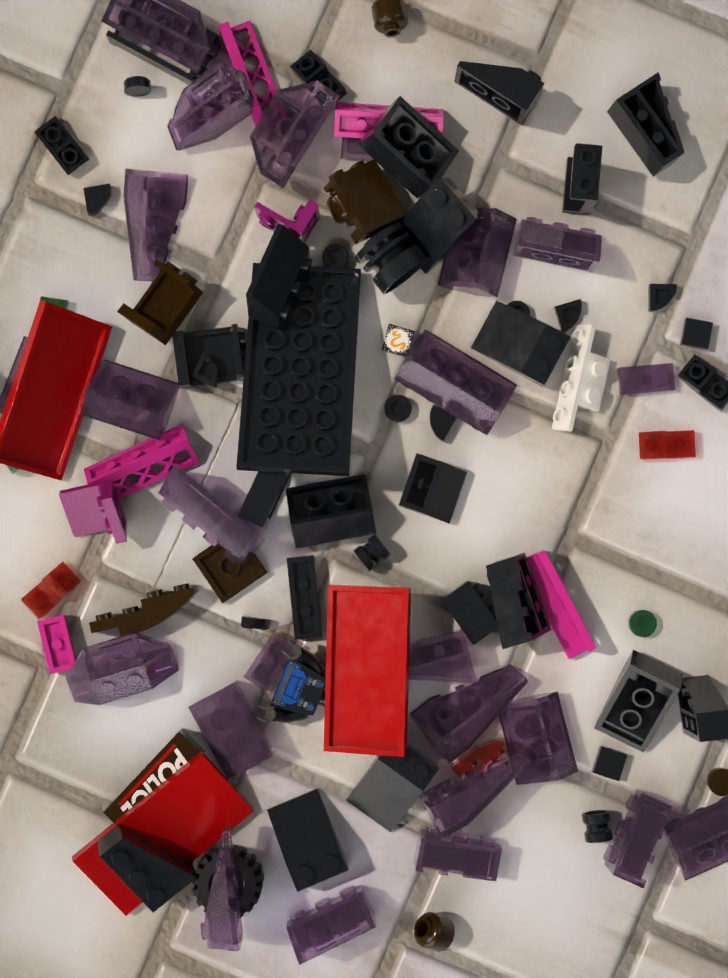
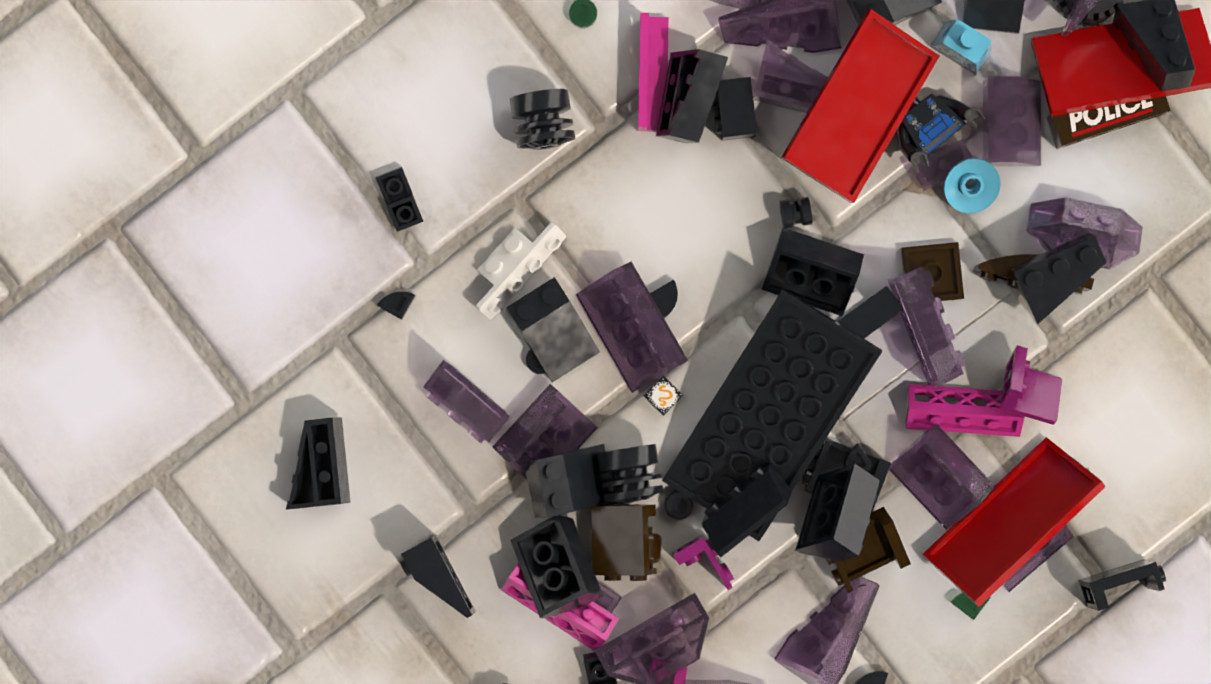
camera: 145 degrees left, 0 degrees up
clear red slope [21,562,81,621] -> none
dark pink plate [37,614,78,674] -> none
black tile [241,616,271,630] -> none
black plate [286,555,322,640] -> none
black tile [385,395,412,422] -> none
black slope [398,453,467,524] -> none
black tile [554,299,582,333] -> none
black panel [562,143,603,215] -> none
clear purple plate [617,363,675,395] -> none
clear red slope [639,430,696,460] -> none
black tile [680,318,713,350] -> none
none -> black wheel [510,89,575,150]
none -> black slope [795,464,880,561]
none -> medium azure torso [930,19,992,75]
none -> medium azure dish [944,158,1001,213]
none -> black wedge [1010,232,1107,325]

